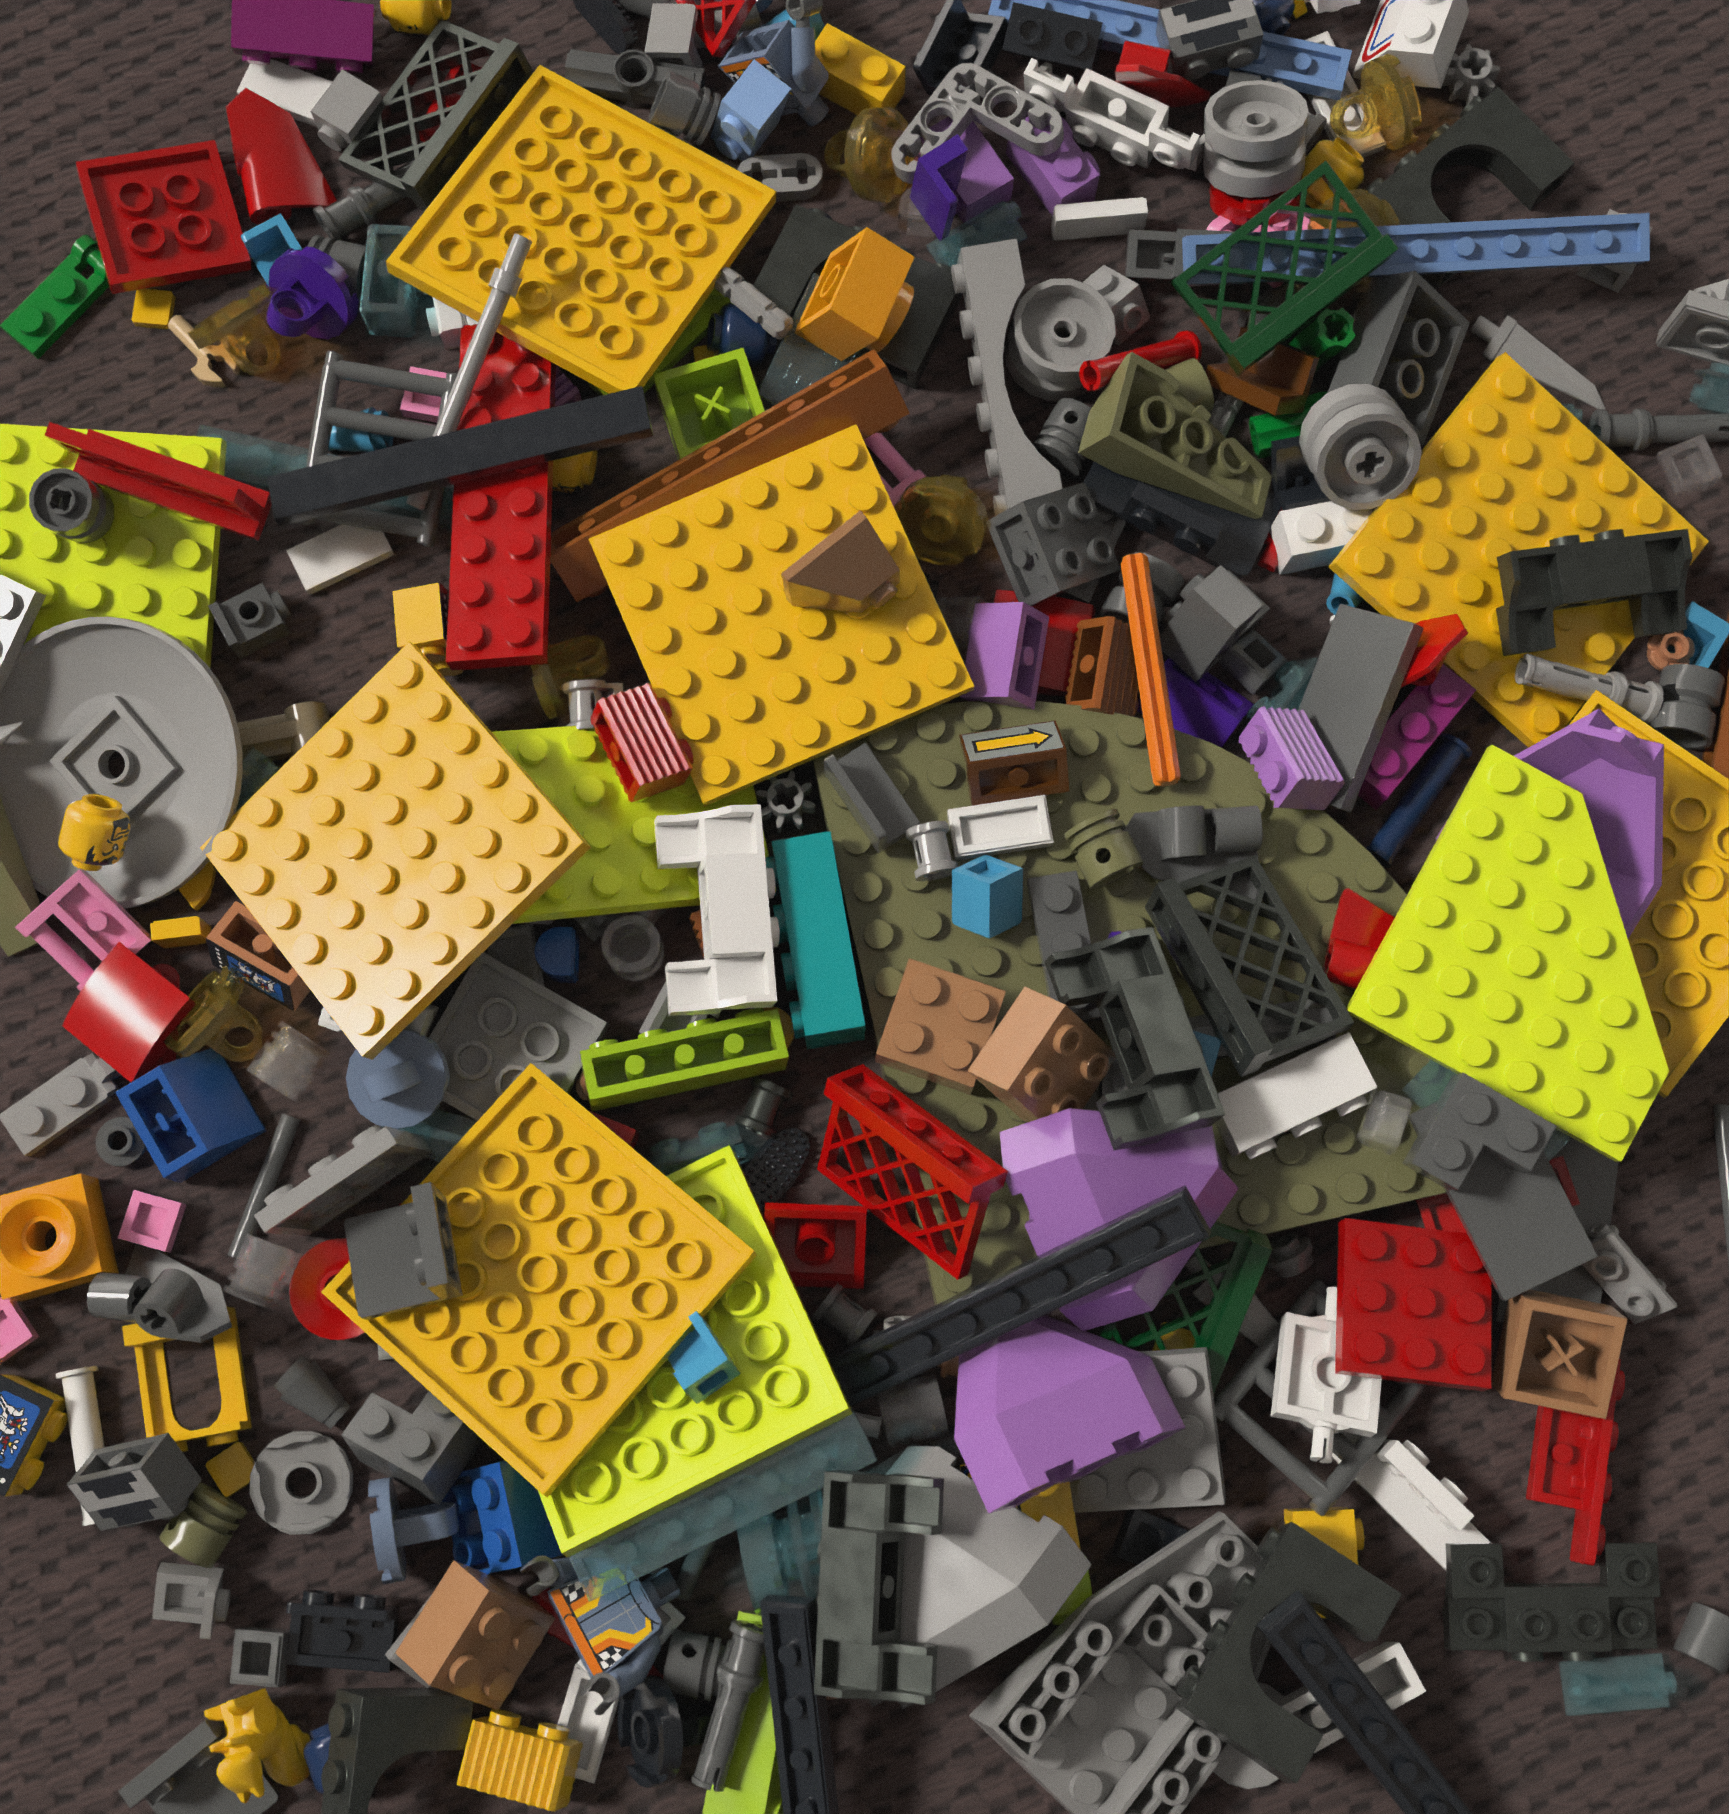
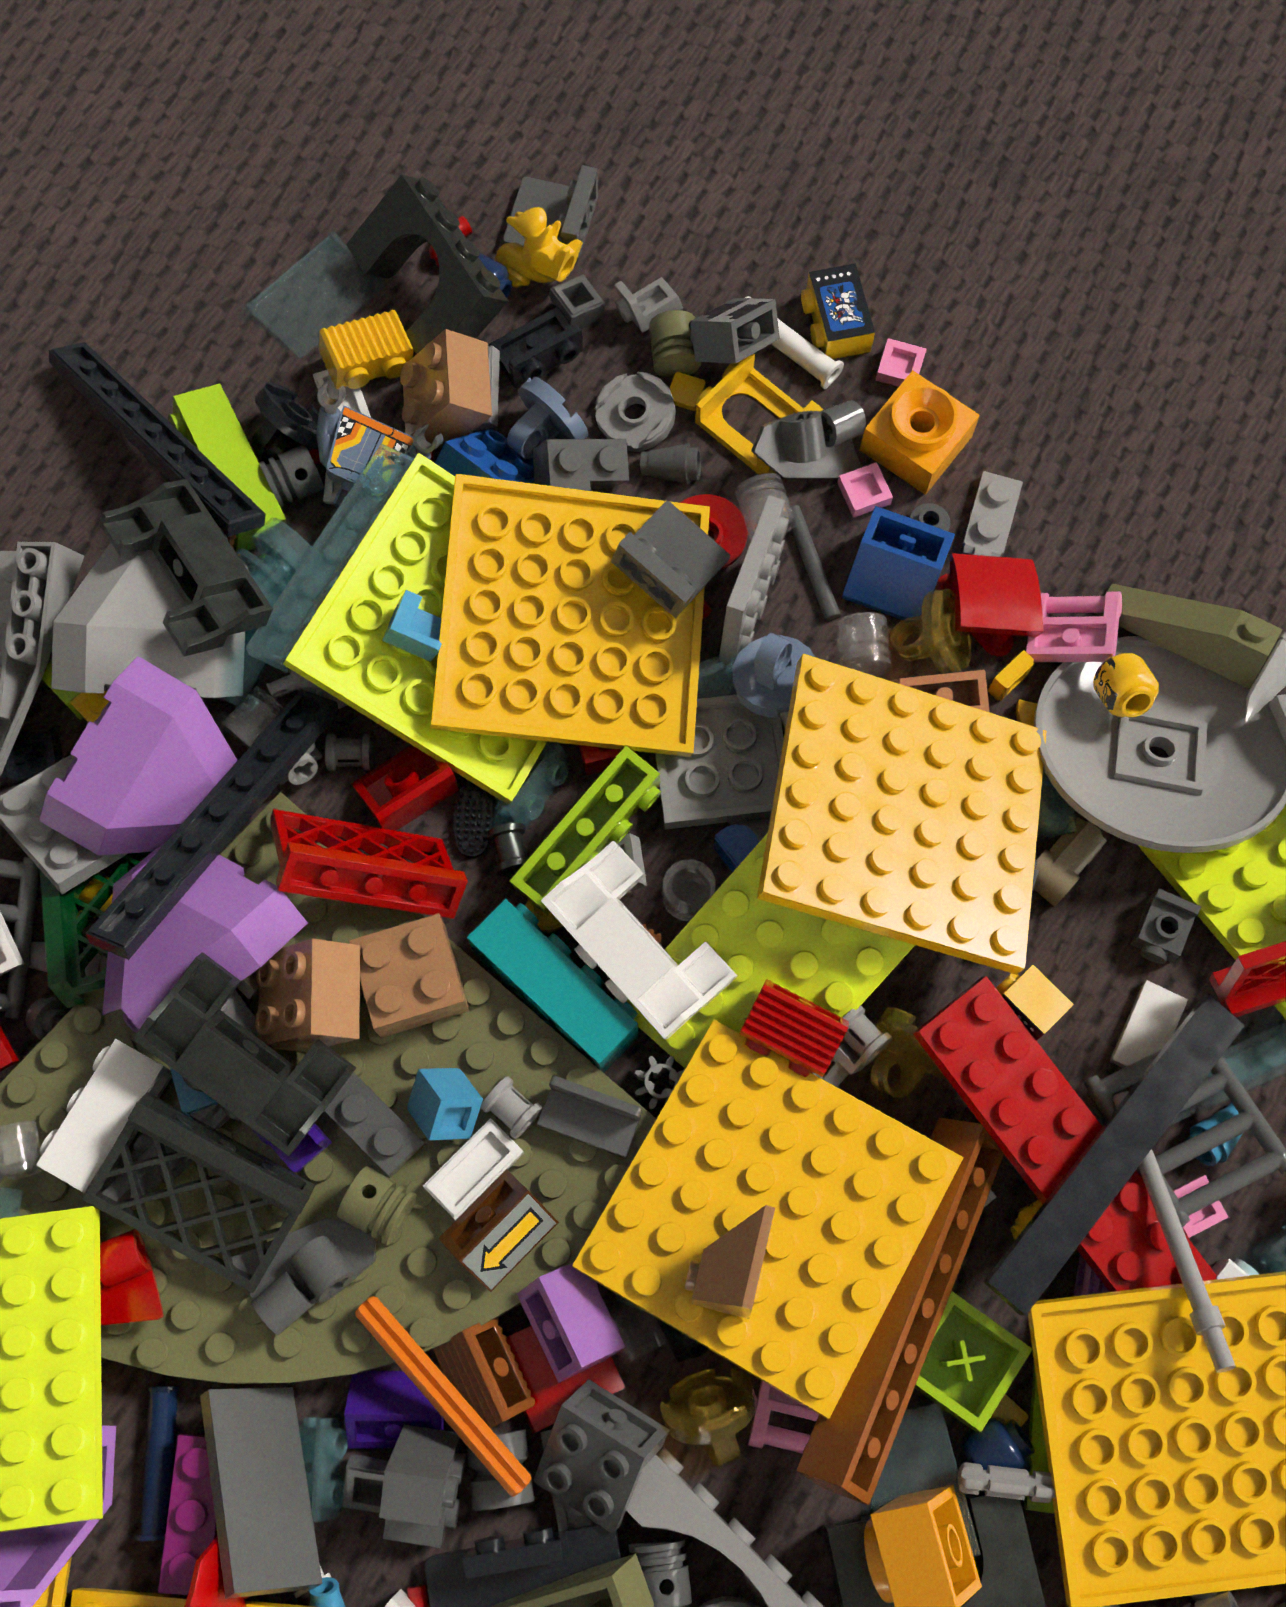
camera: 145 degrees right, 5 degrees down
dark grey pin [691,1620,766,1792] -> none
medium lavender brick [1239,706,1345,810] -> none

